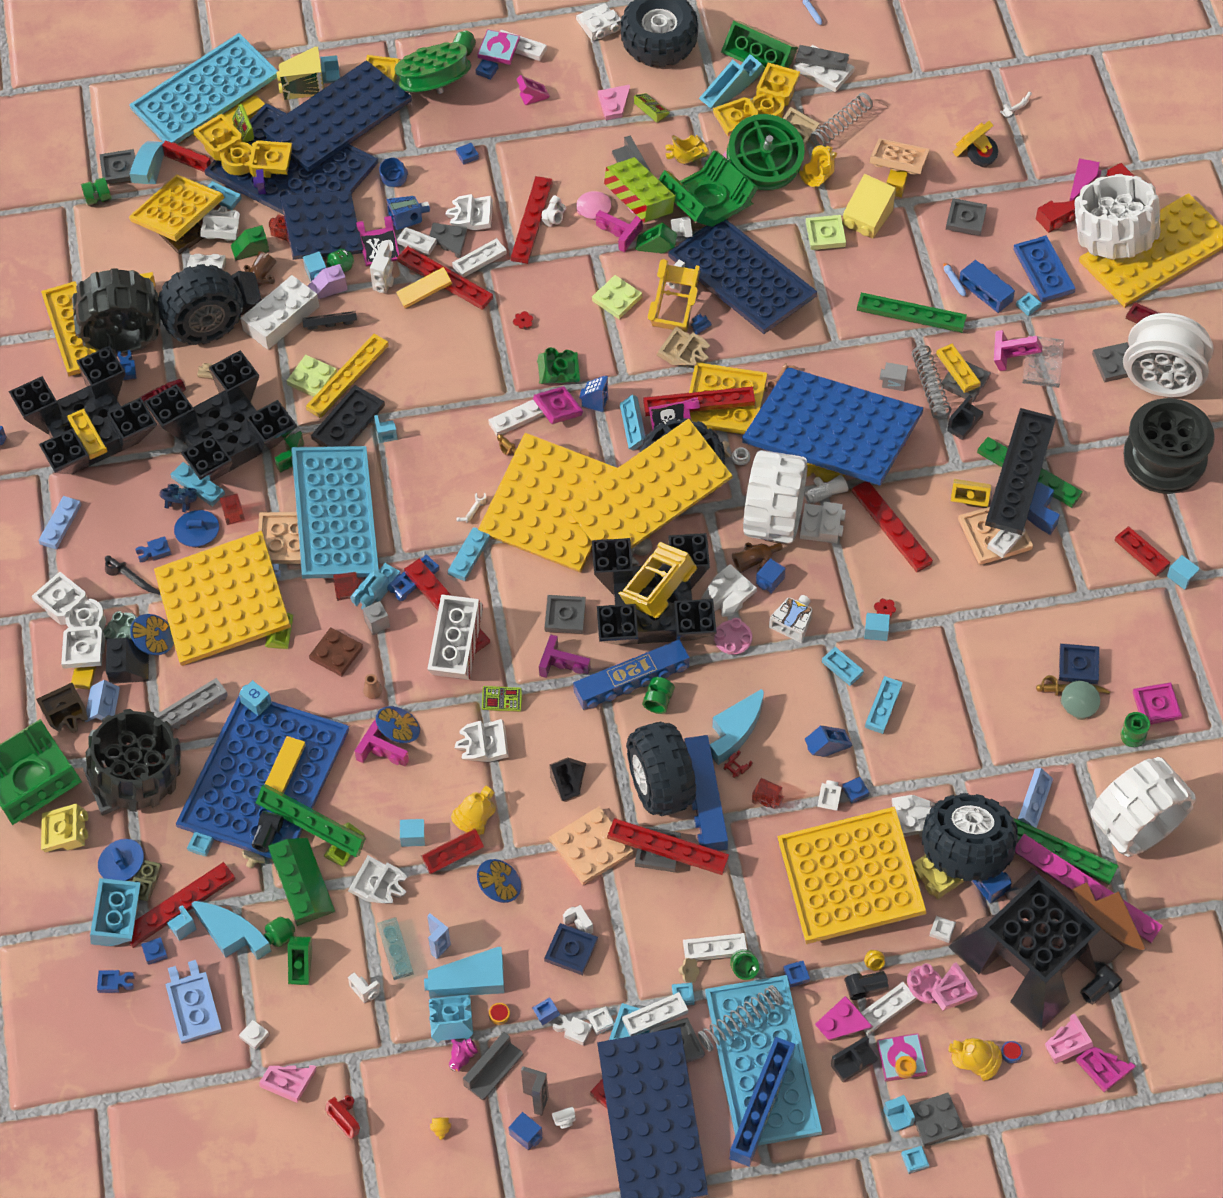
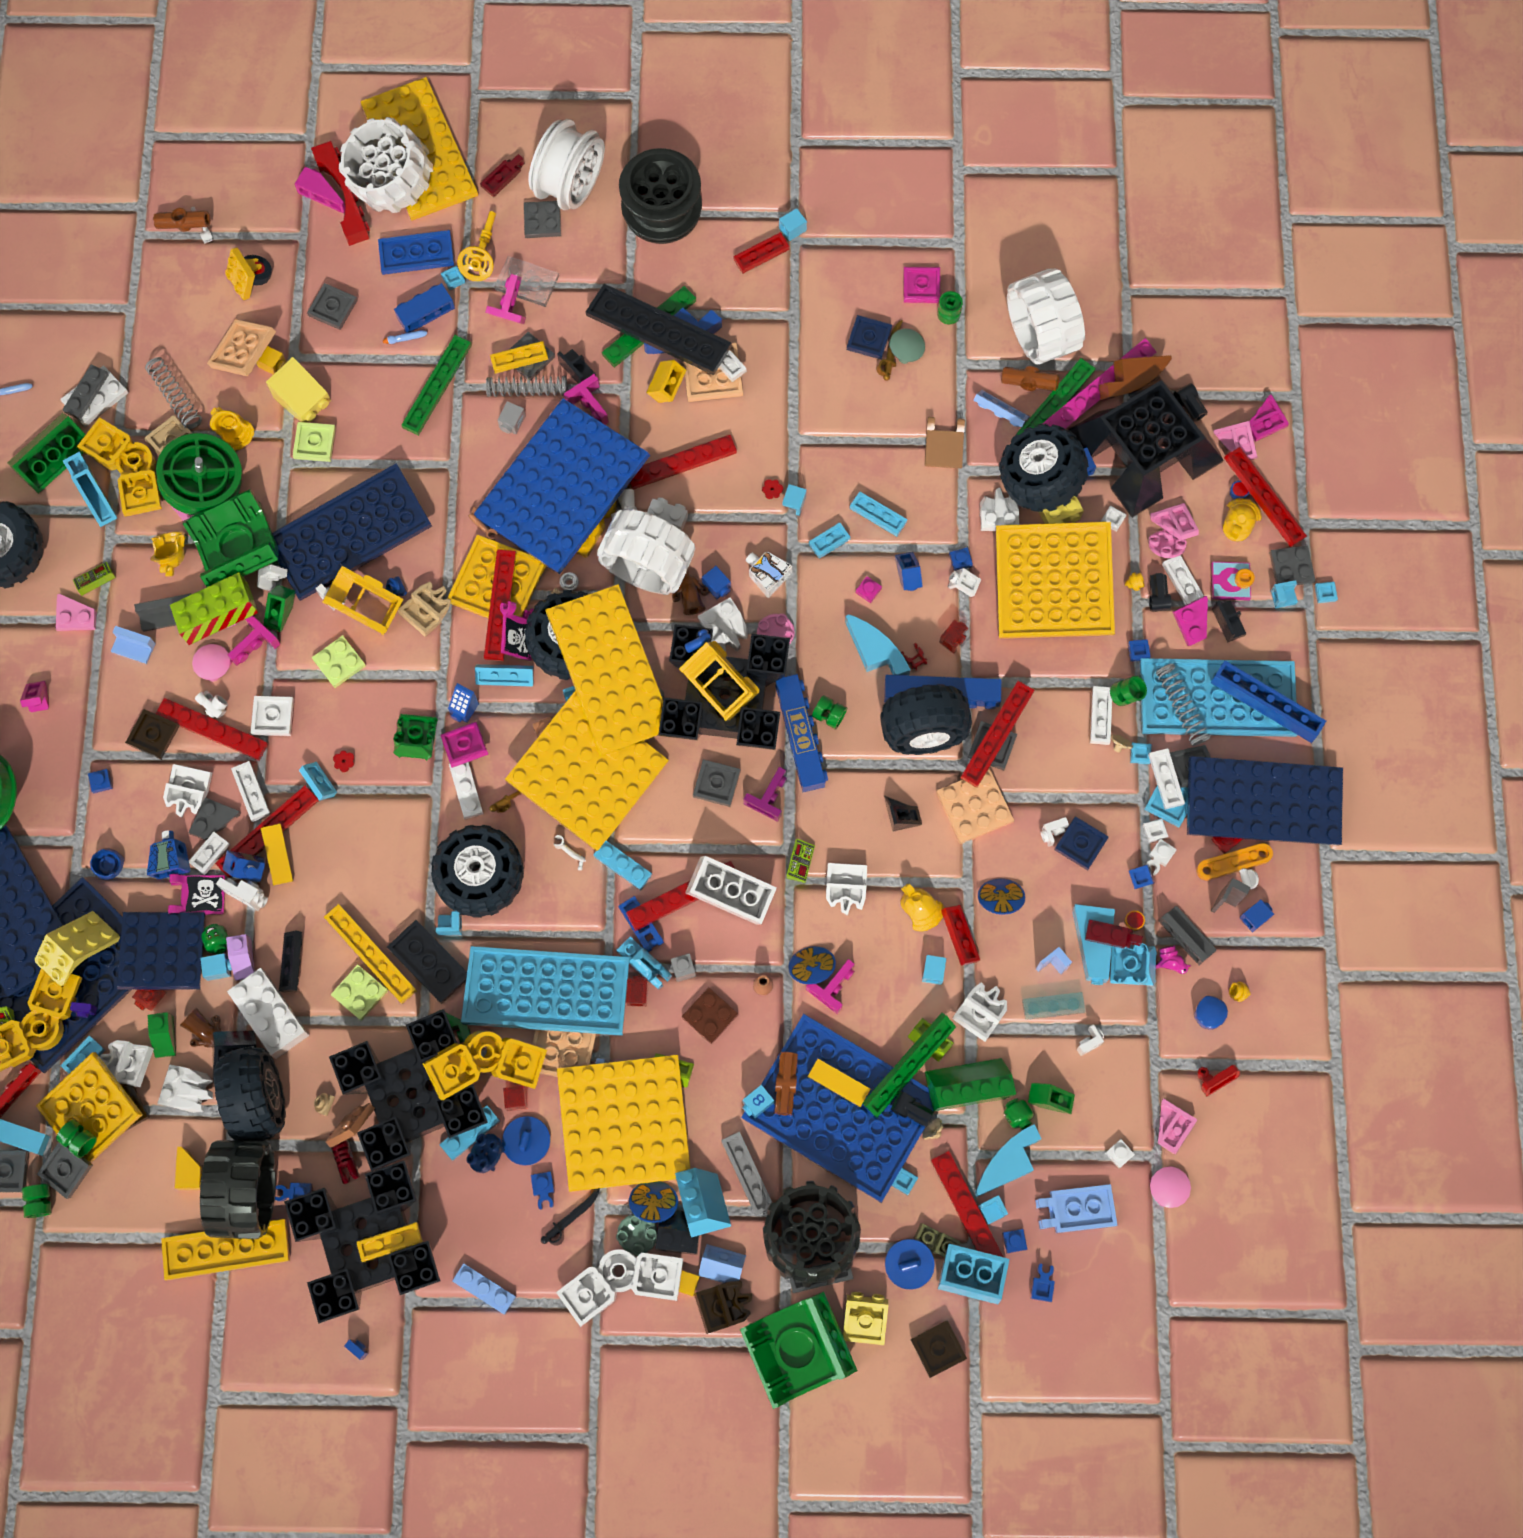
camera: 80 degrees left, 15 degrees up
none -> light yellow bracket [35,911,120,986]
none -> dark grey plate [37,1142,93,1199]
none -> green wheel [56,1119,97,1158]
none -> light blue panel [111,626,155,664]
none -> dark brown plate [125,709,179,760]
none -> dark orange piece [153,208,211,232]
none -> blue torso [222,850,265,882]
none -> white plate [251,696,294,736]
none -> medium azure plate [299,762,337,801]
none -> nougat plate [326,1103,375,1148]
none -> yellow plate [422,1031,547,1101]
none -> black wheel [431,825,524,918]
none -> yellow dish [457,211,496,281]
none -> dark pink bracket [564,374,609,425]
none -> medium azure slope [675,1168,731,1237]
none -> blue arm [685,629,711,653]
none -> dark orange piece [774,1052,798,1116]
none -> dark pink plate [855,576,882,603]
none -> dark brown plate [910,1320,967,1378]
none -> medium nougat flag [925,417,965,469]
none -> dark orange piece [1001,366,1060,391]
none -> dark red hinge [1085,920,1143,949]
none -> bright pink dish [1150,1167,1191,1208]
none -> blue hair [1194,996,1228,1030]
none -> light orange plate [1196,843,1273,881]
none -> red plate [1224,447,1307,547]

